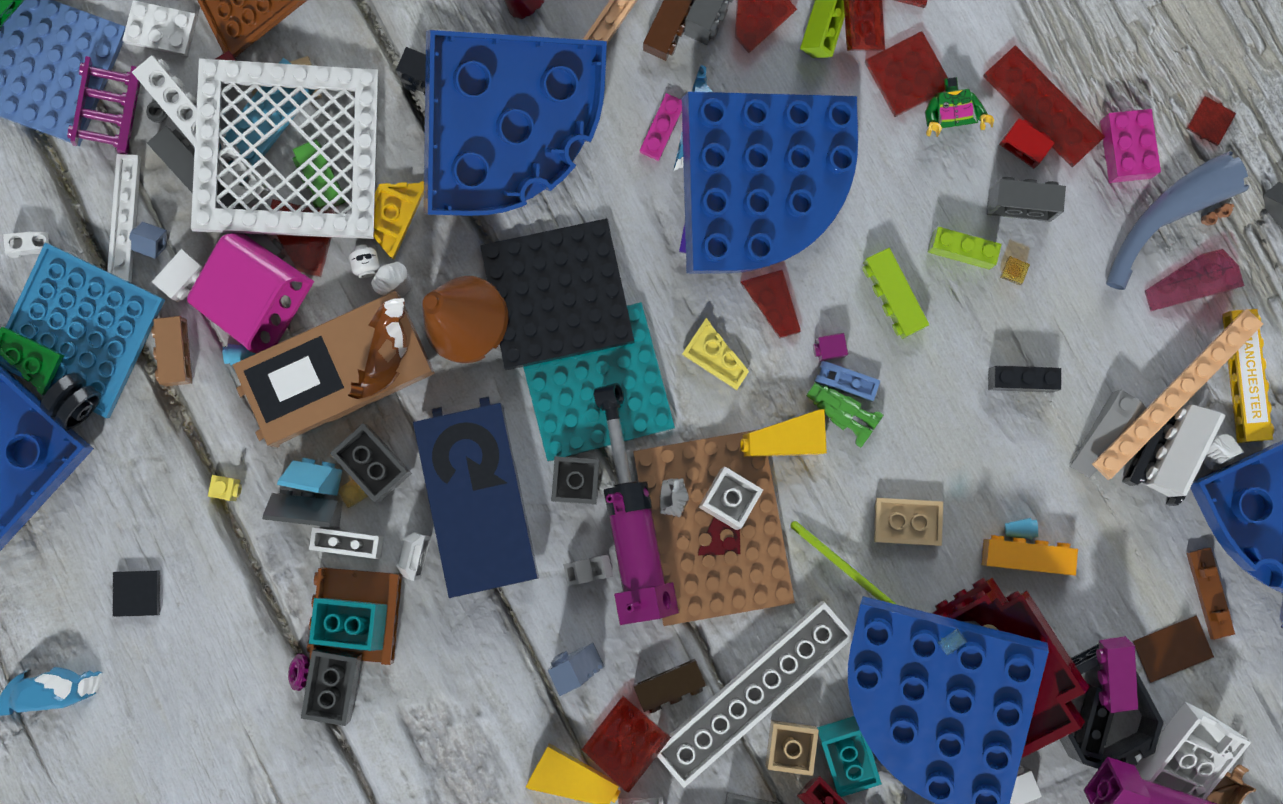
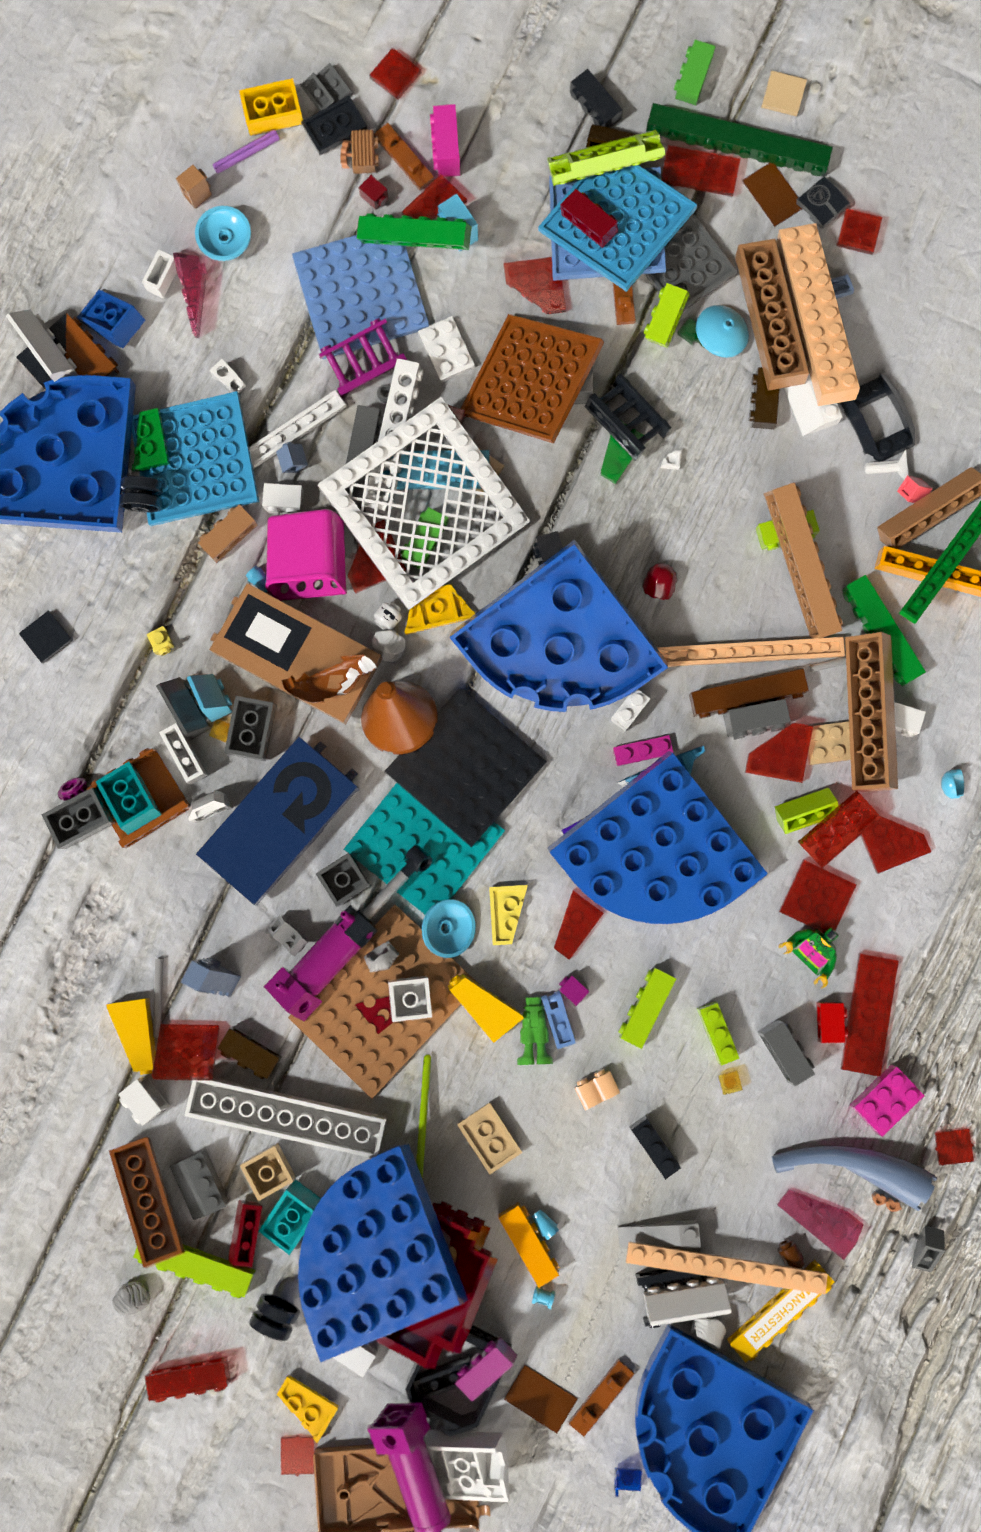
camera: 60 degrees right, 0 degrees up
clear light blue piece [938,628,967,655] -> none
none -> light grey bar [153,959,163,1037]
none -> medium azure dish [422,899,476,958]
none -> medium azure bush [532,1286,555,1309]
none -> light nougat brick [574,1069,620,1110]
none -> white brick [611,689,650,731]
none -> reddish brown brick [777,1239,805,1268]

